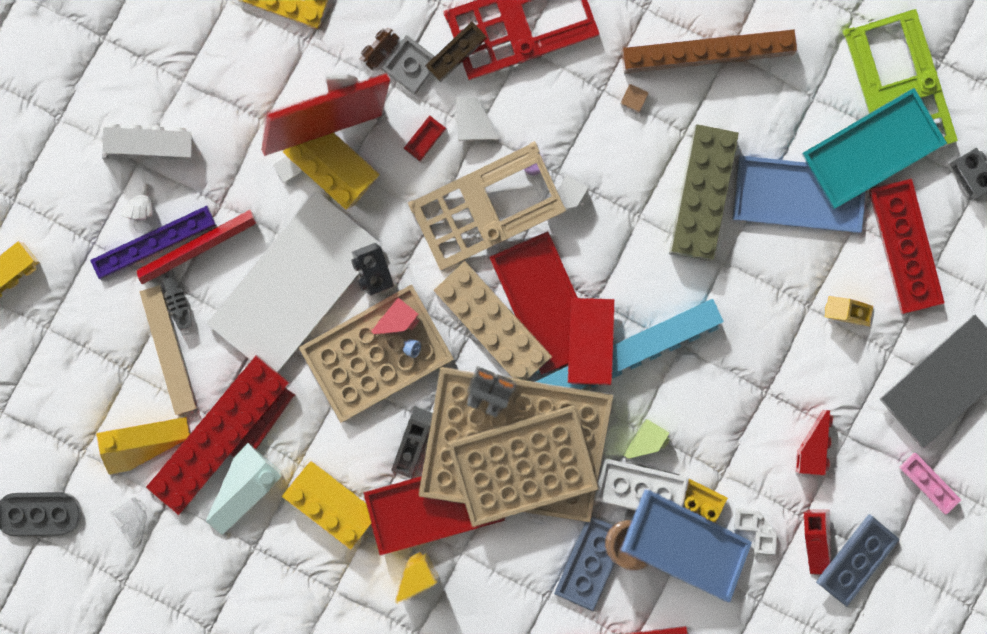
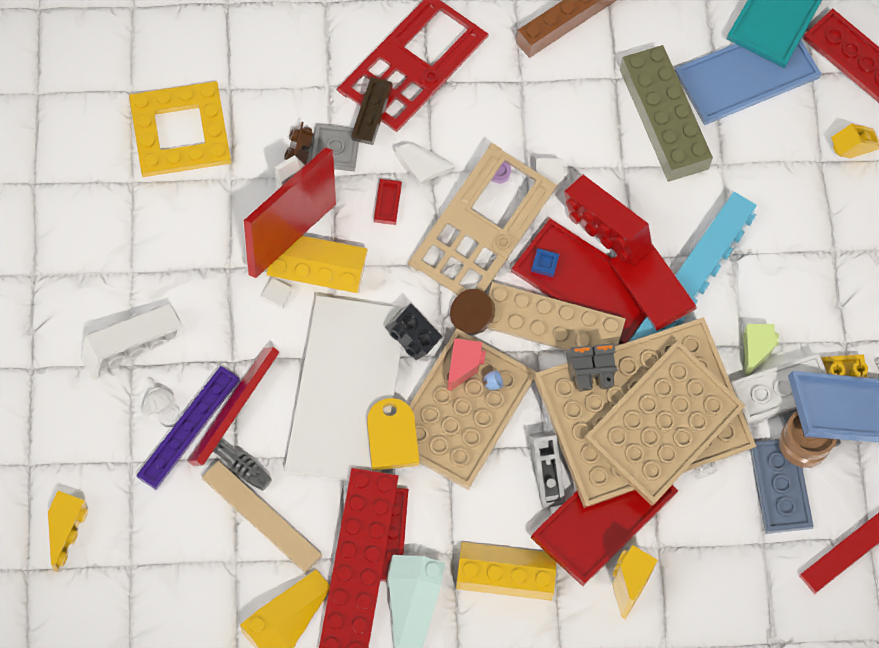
camera: 35 degrees left, 20 degrees down
medium nougat tile [620,84,649,113] -> none
none -> yellow tile [367,398,420,470]
none -> reddish brown tile [450,289,495,335]
none -> blue tile [531,248,560,277]
none -> red brick [564,174,653,266]

